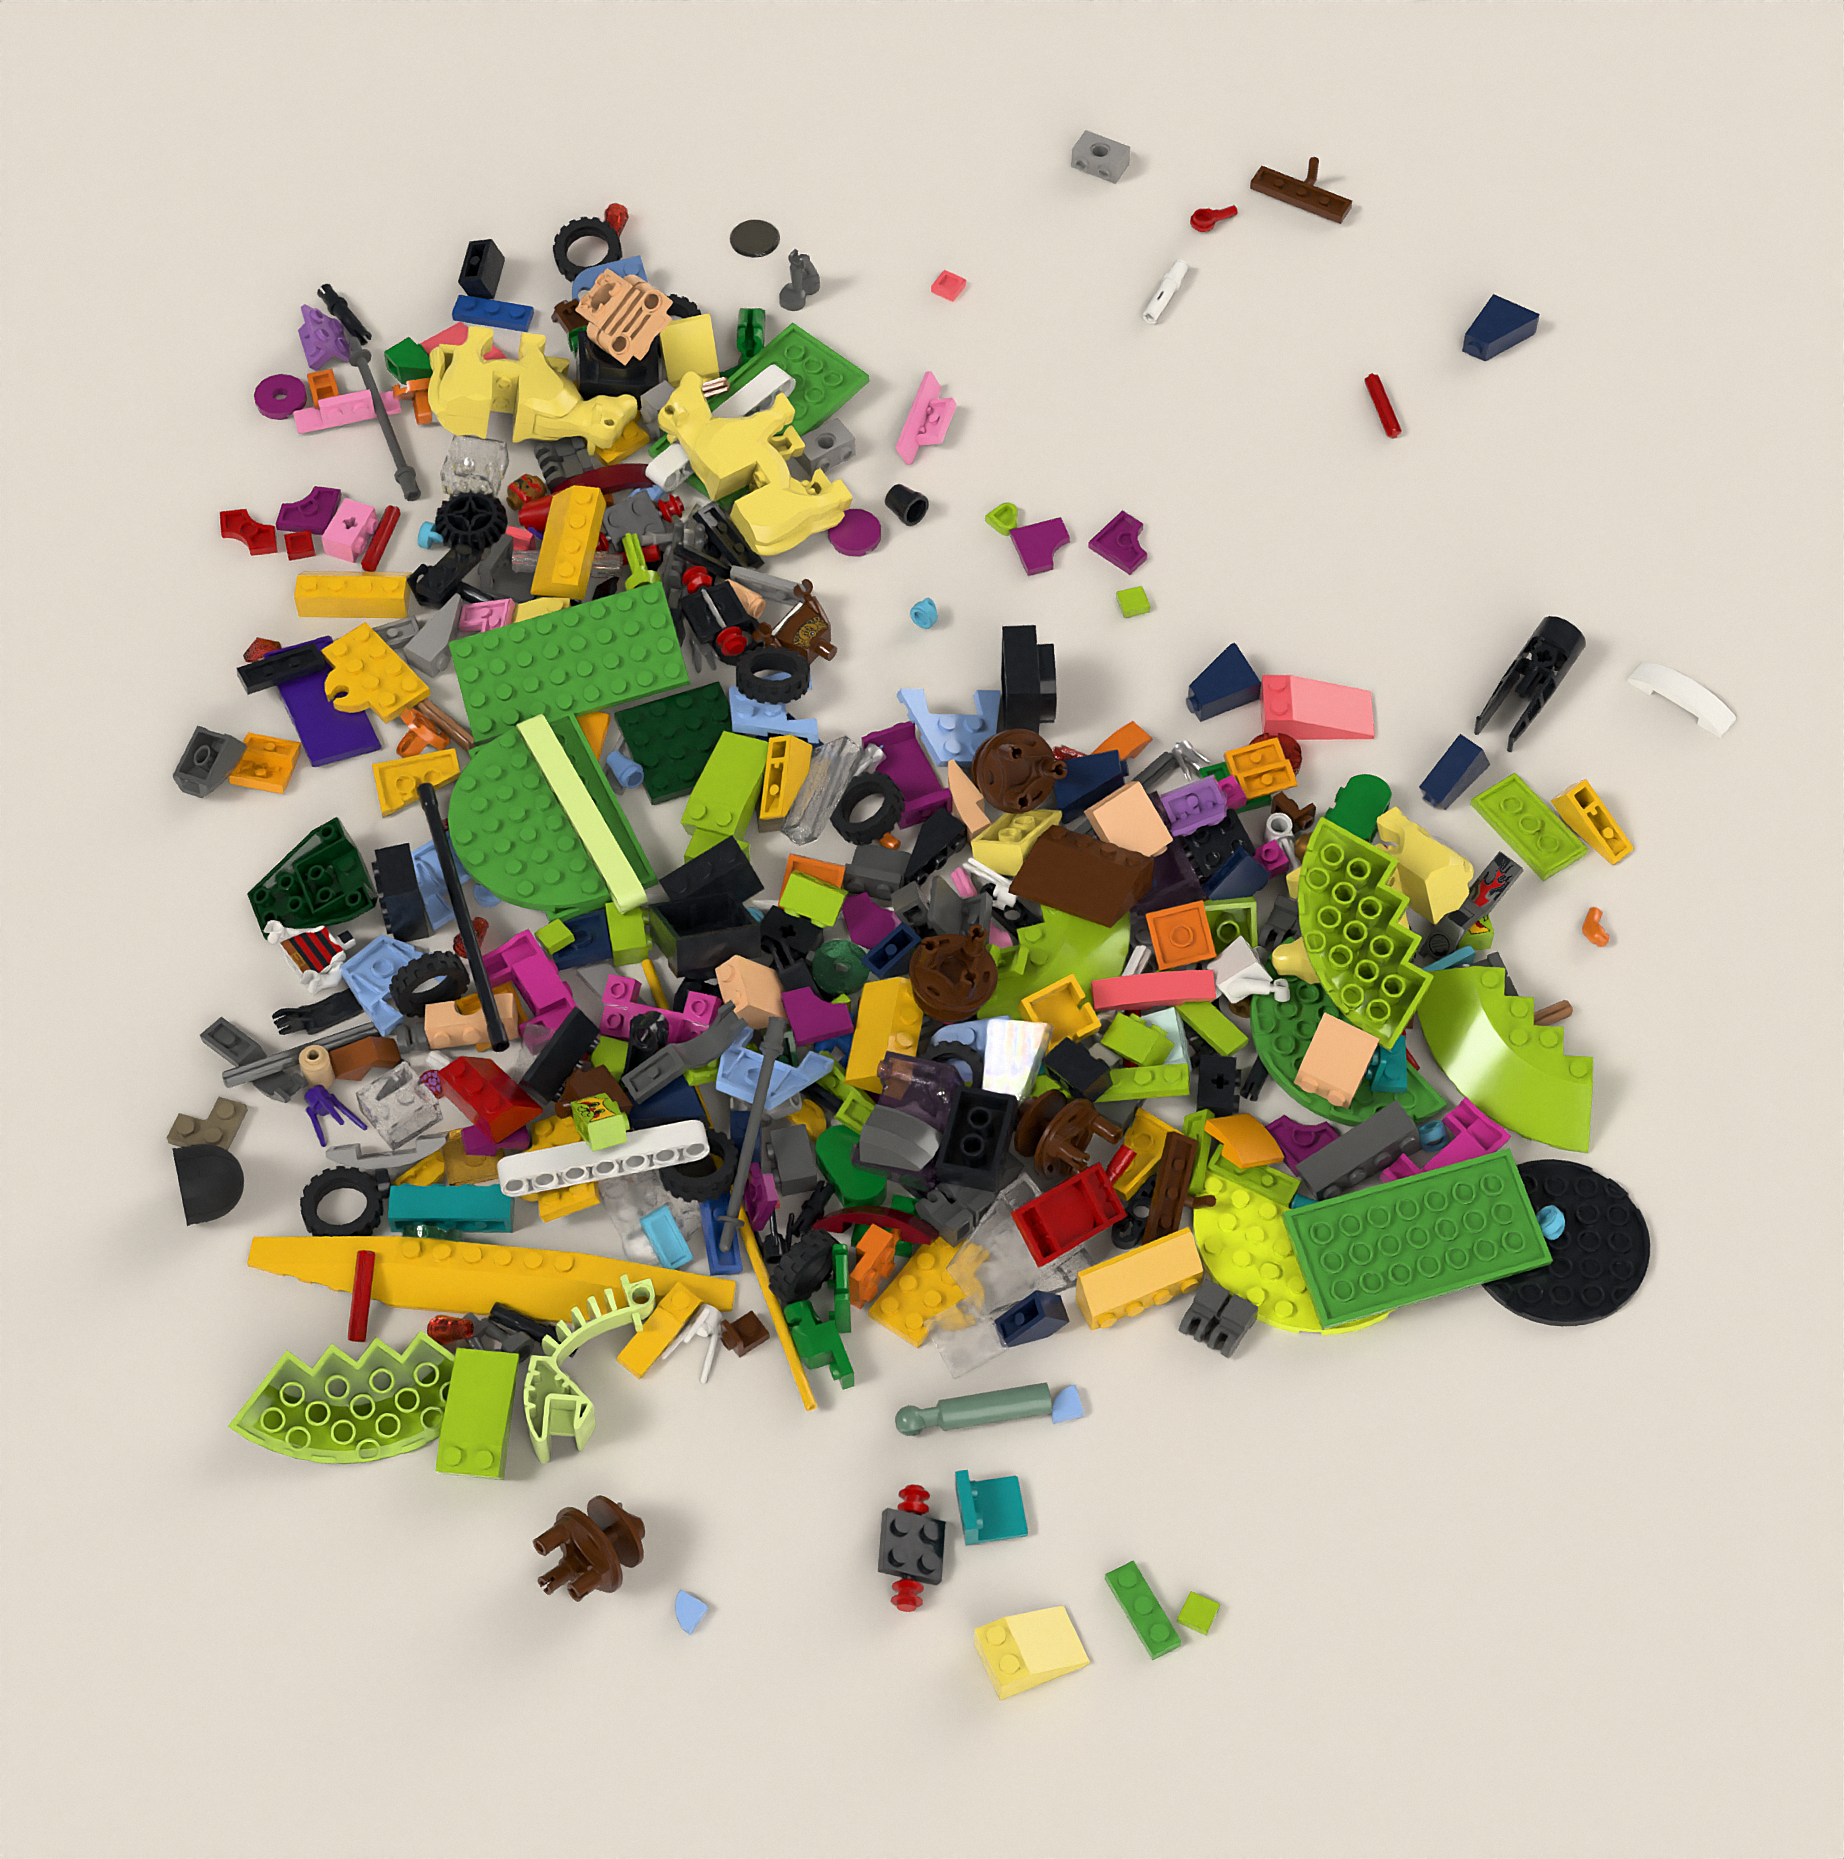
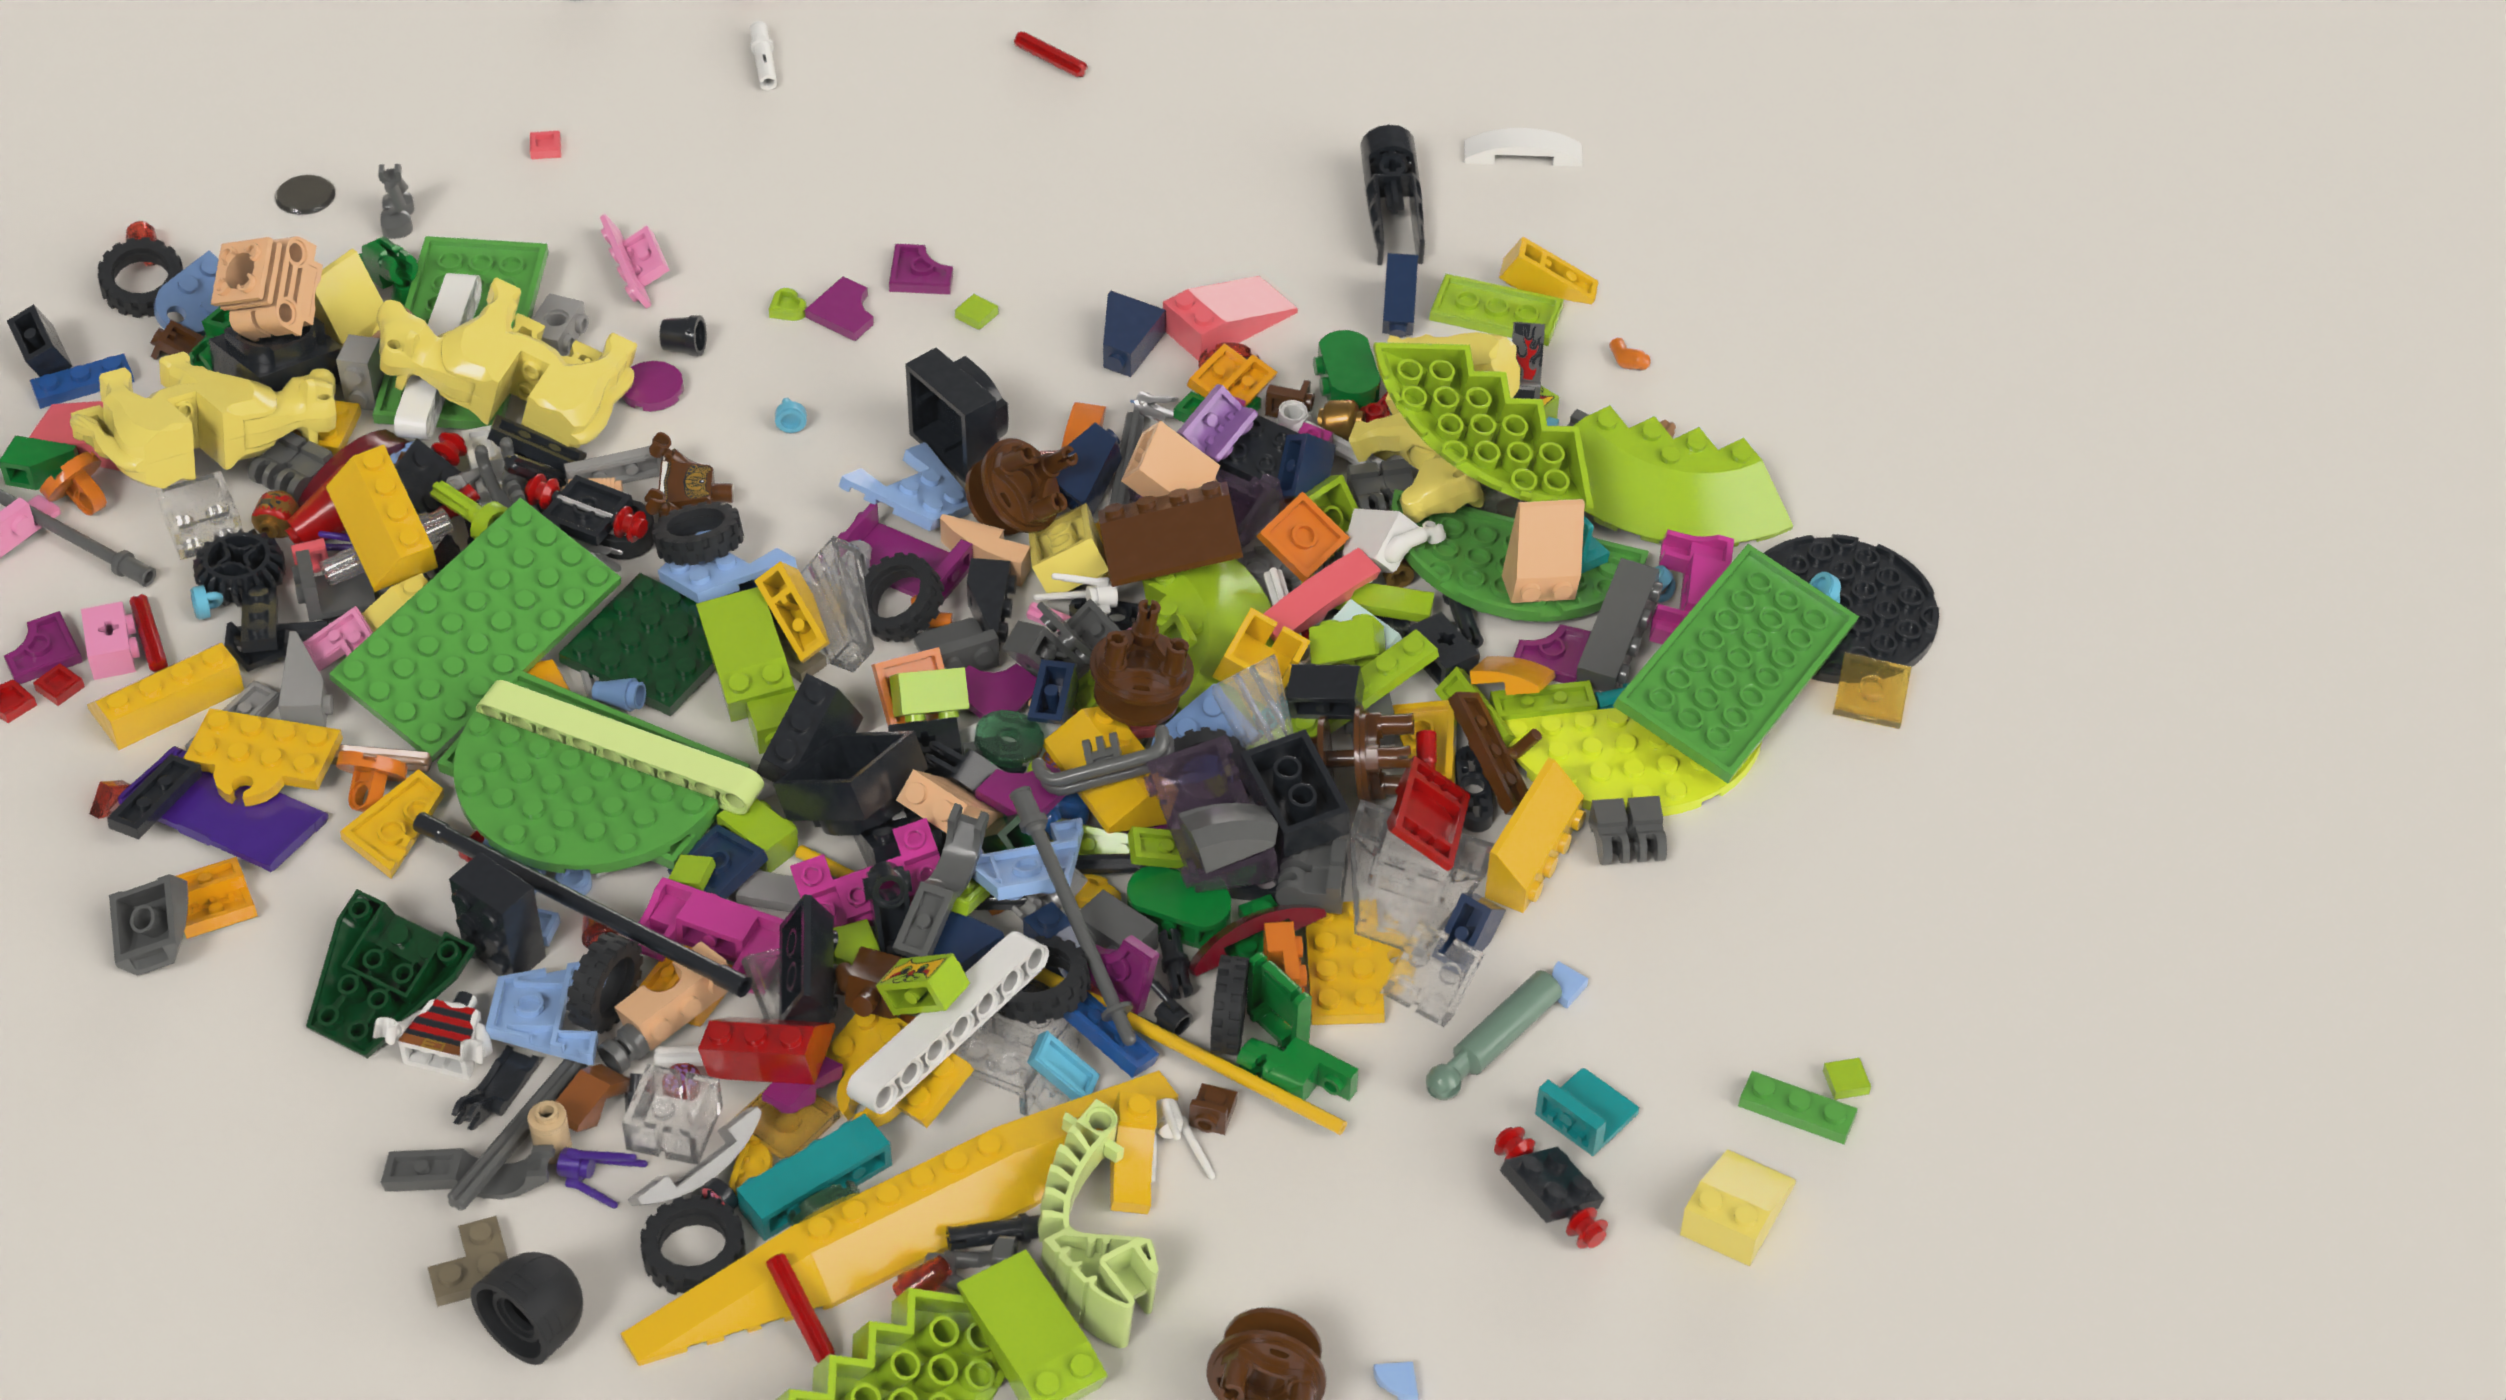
camera: 40 degrees left, 10 degrees down
none -> dark grey piece [1032,725,1175,796]
none -> clear yellow tile [1832,652,1911,729]

